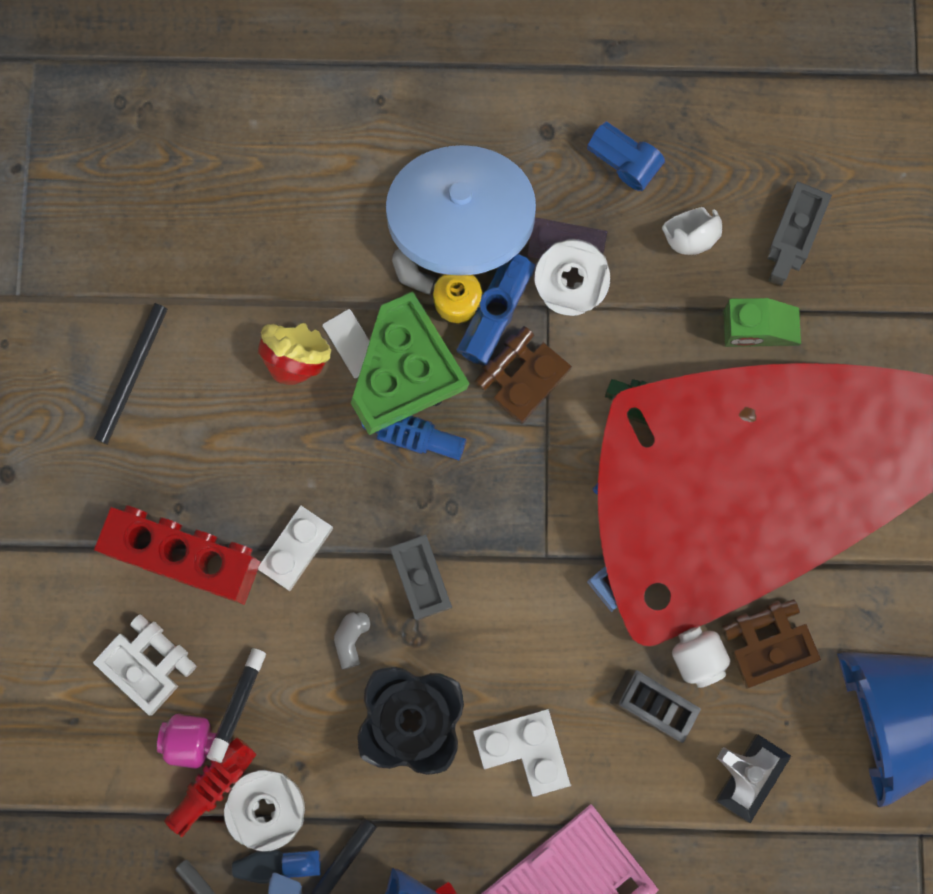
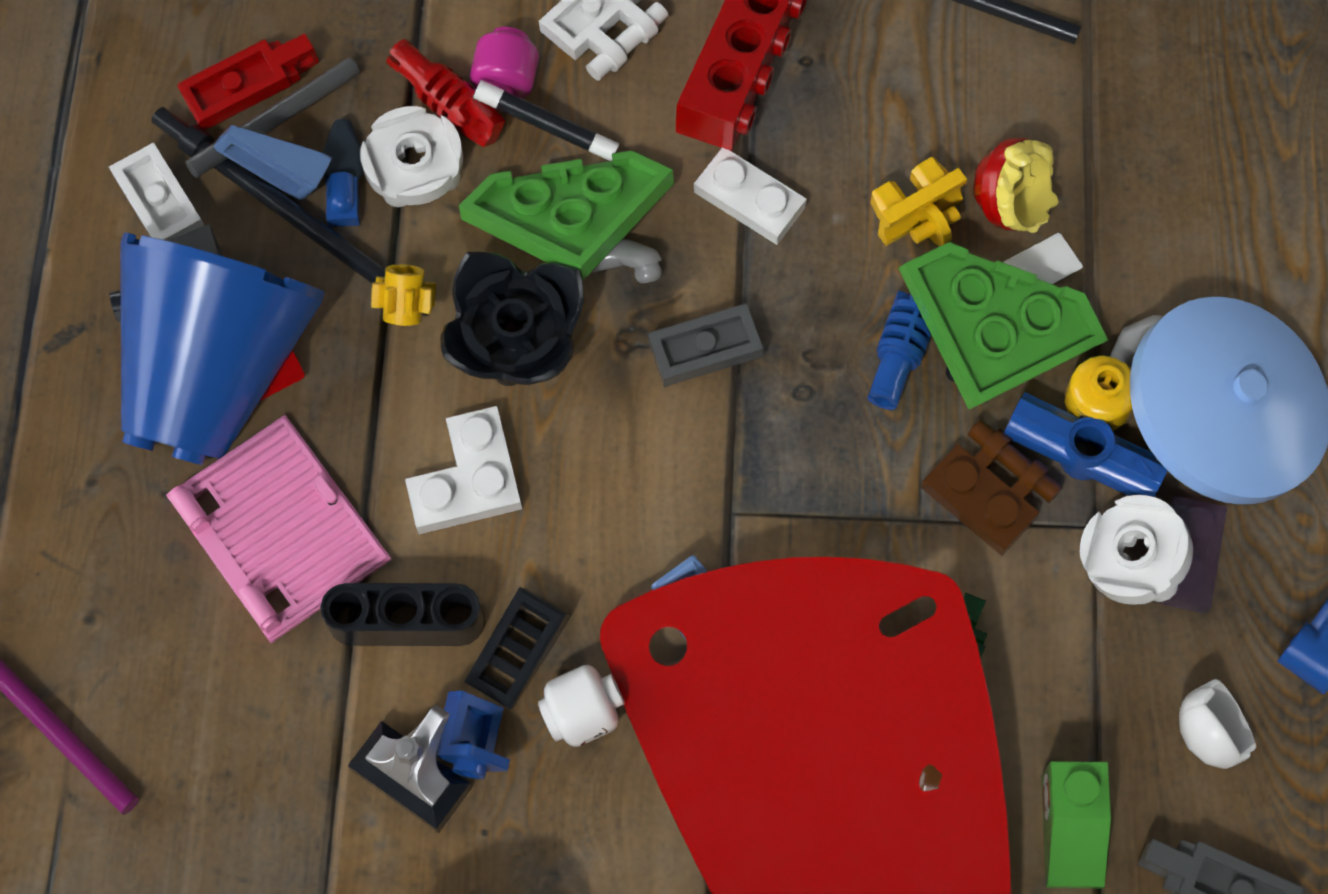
camera: 90 degrees right, 10 degrees down
reddish brown plate [722,599,821,689] -> none
none -> black beam [320,583,485,646]
none -> yellow gear [371,264,436,326]
none -> blue bracket [436,691,510,779]
none -> bright green plate [459,150,674,280]
none -> yellow hips [871,157,967,247]

